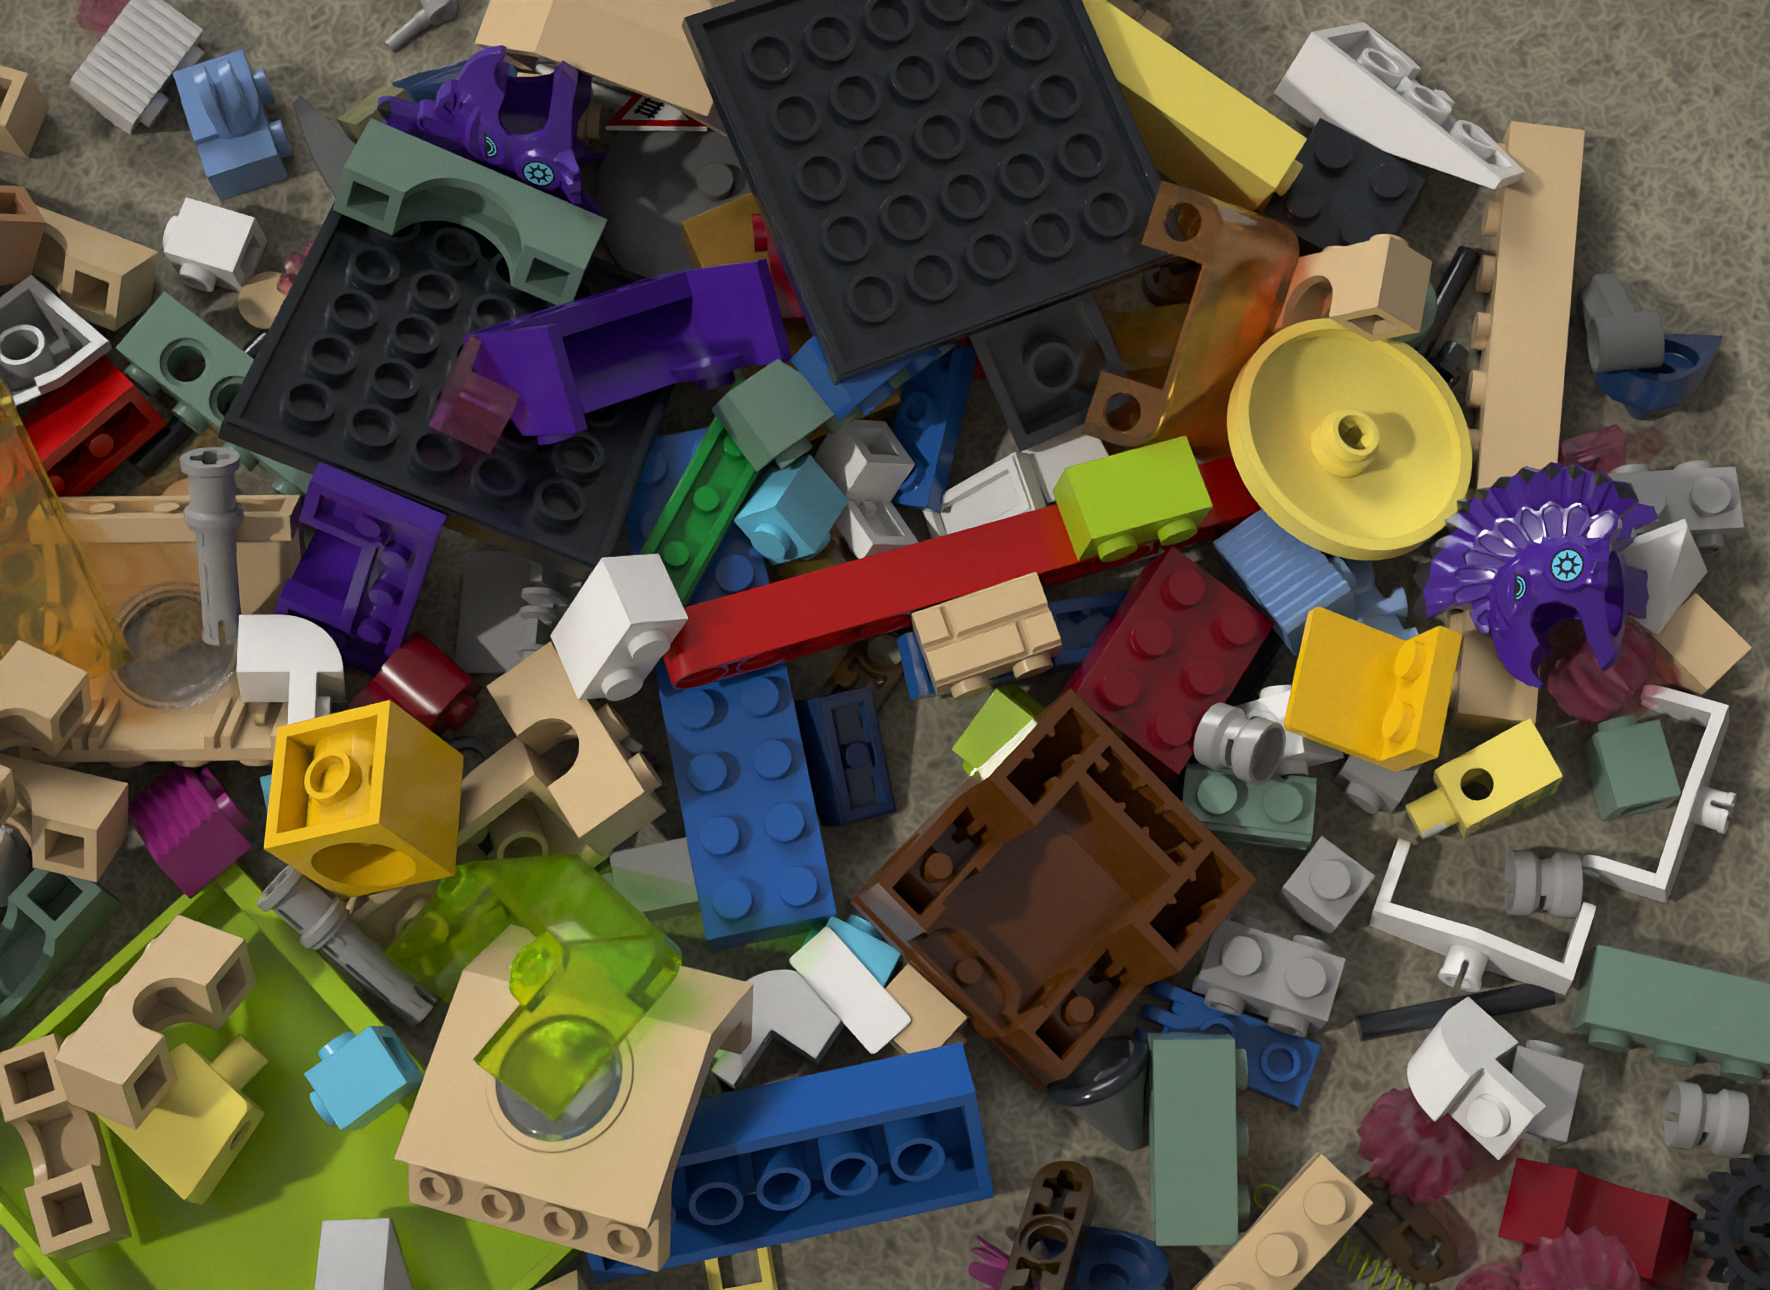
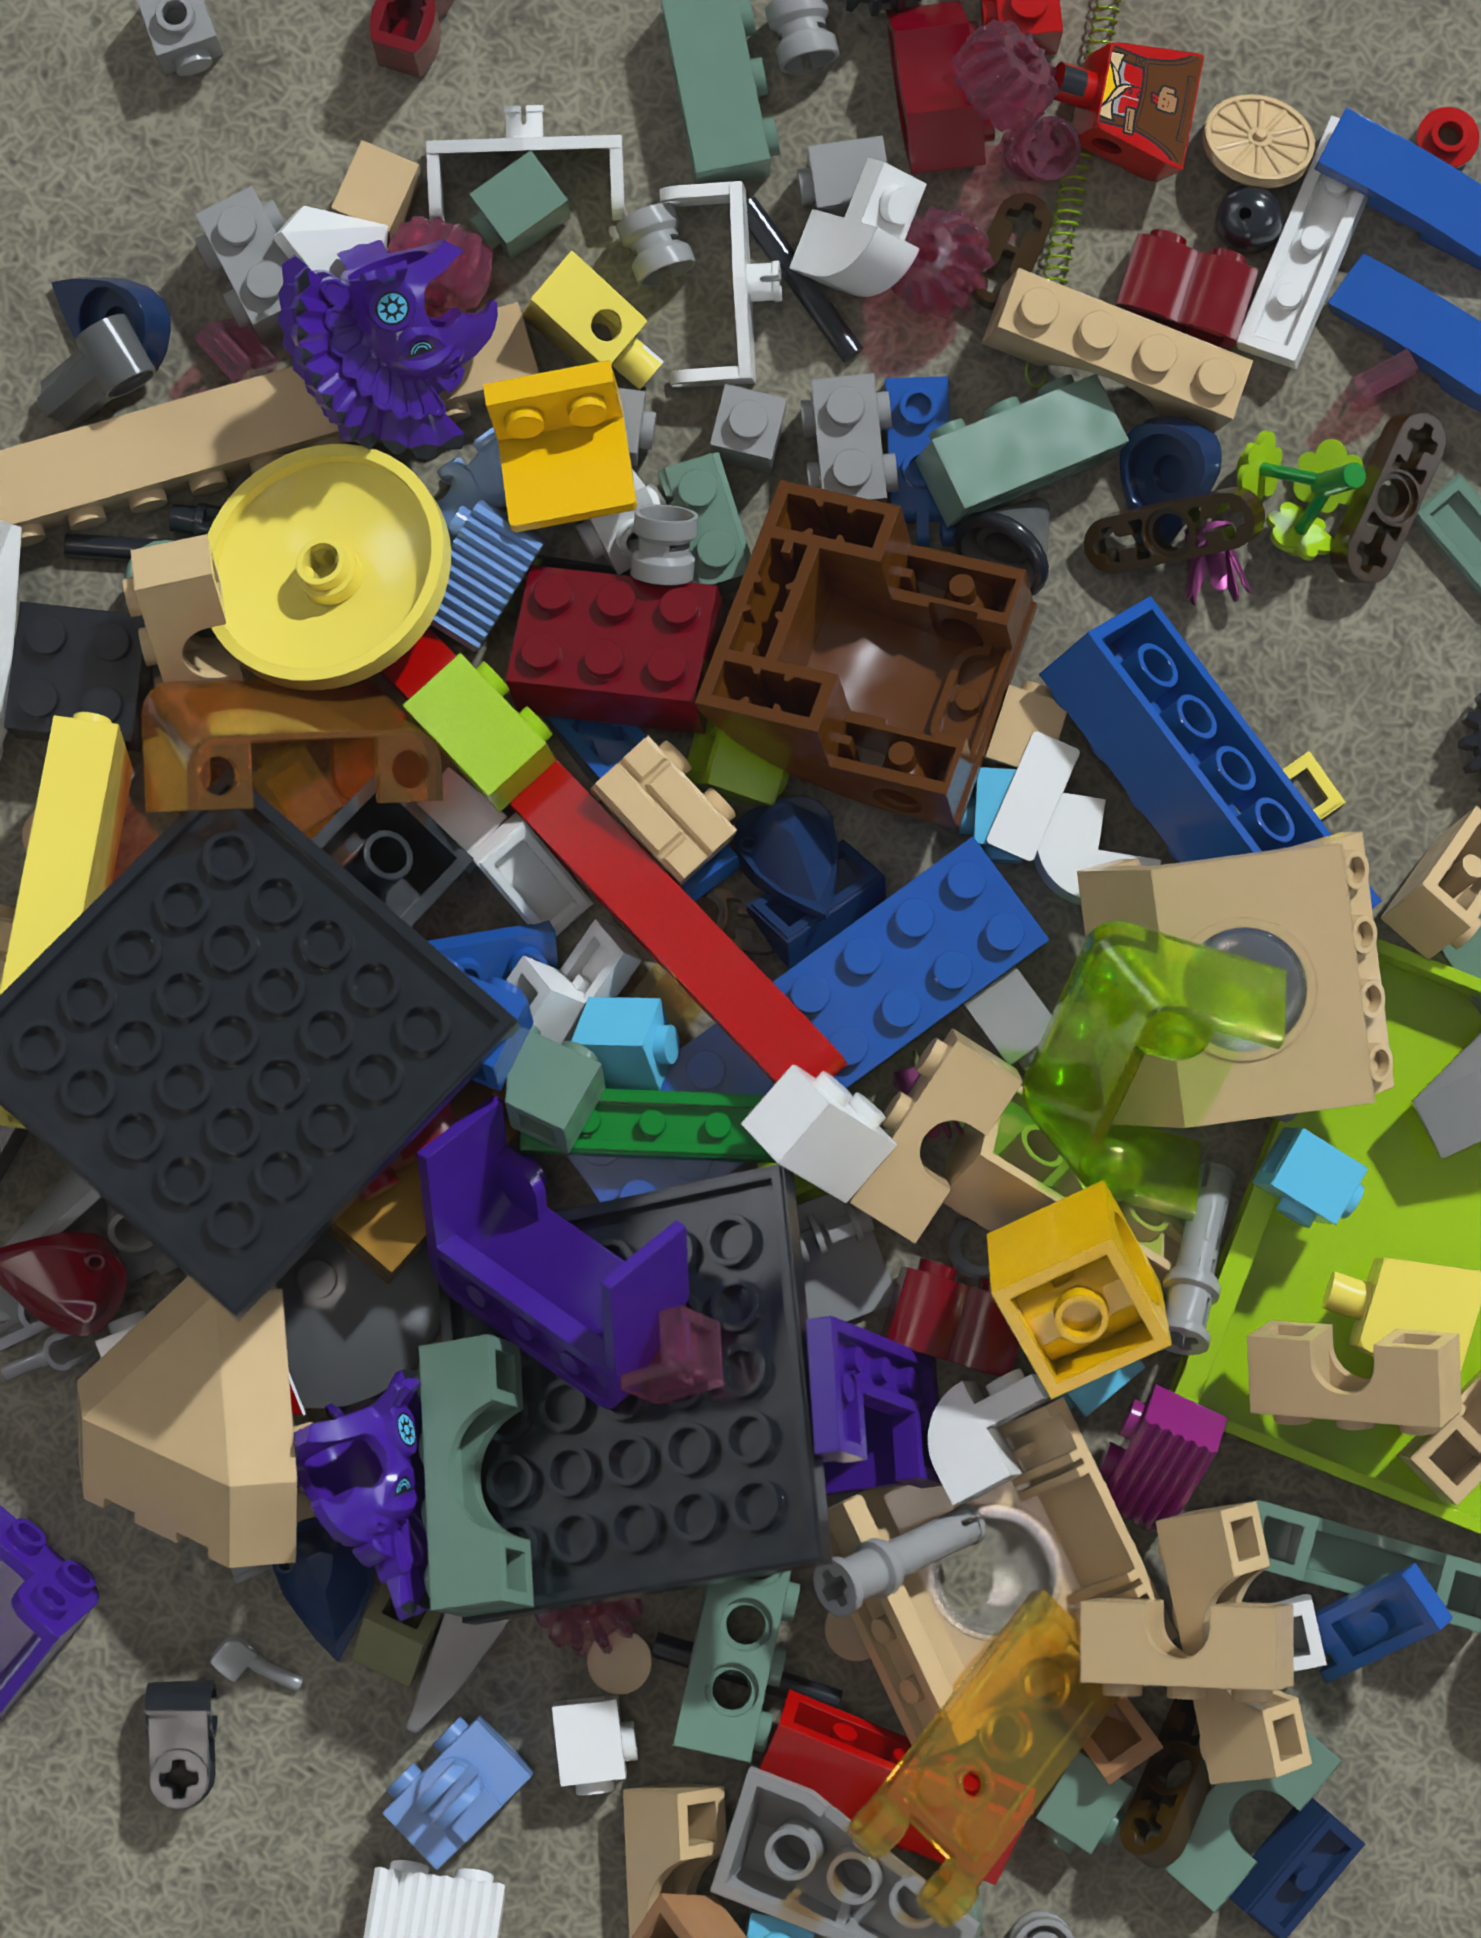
camera: 120 degrees left, 10 degrees up
none -> dark blue piece [733,796,839,920]

